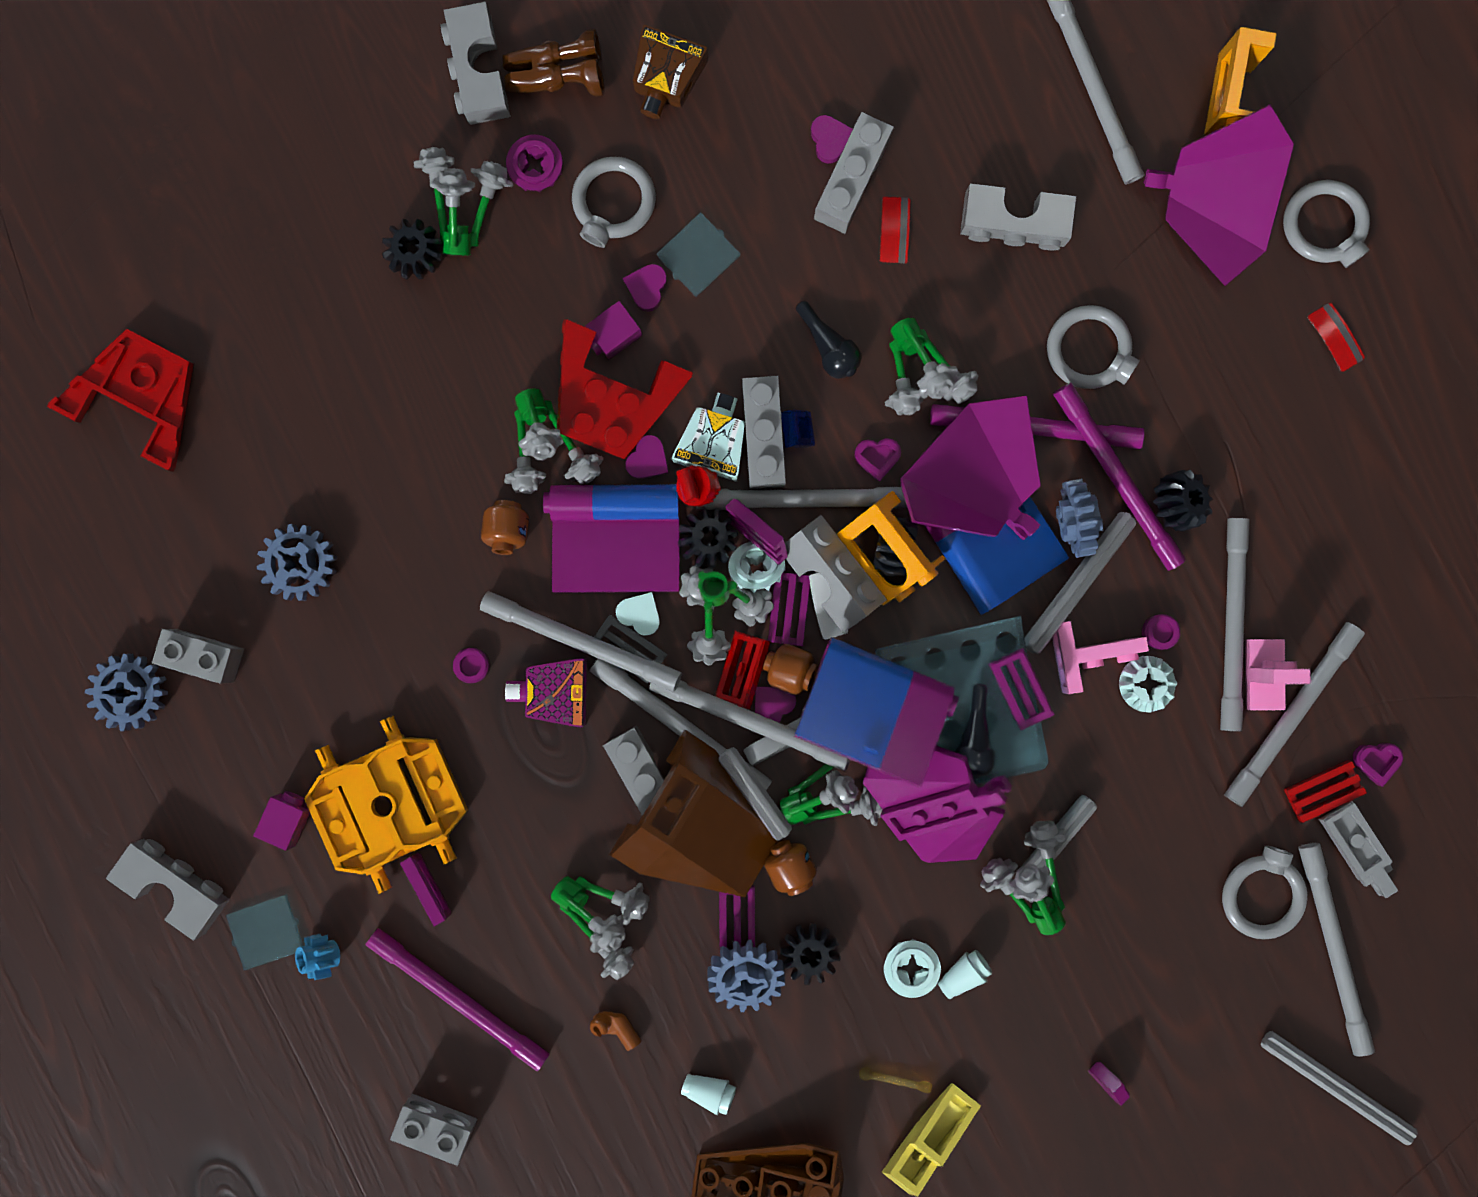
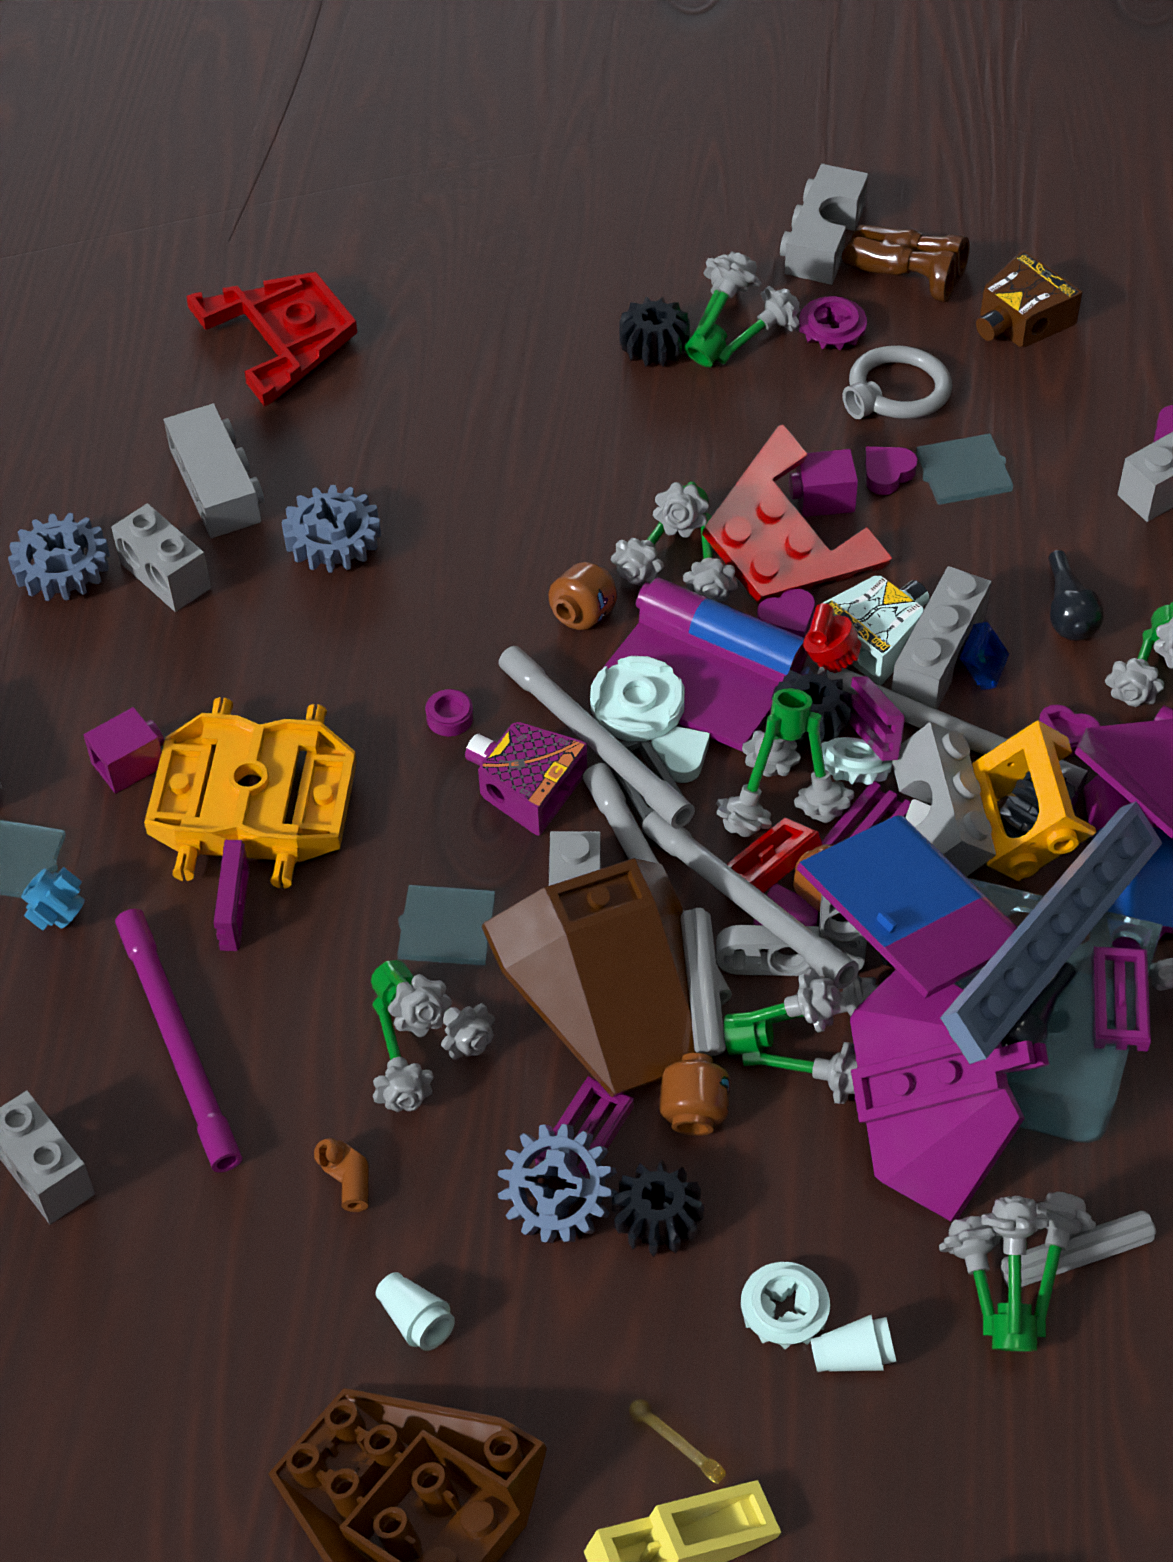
camera: 30 degrees right, 35 degrees down
none -> light grey brick [164,403,265,538]
none -> clear light blue piece [397,885,495,966]
none -> light aqua tile [590,656,684,741]
none -> sand blue plate [940,801,1162,1064]

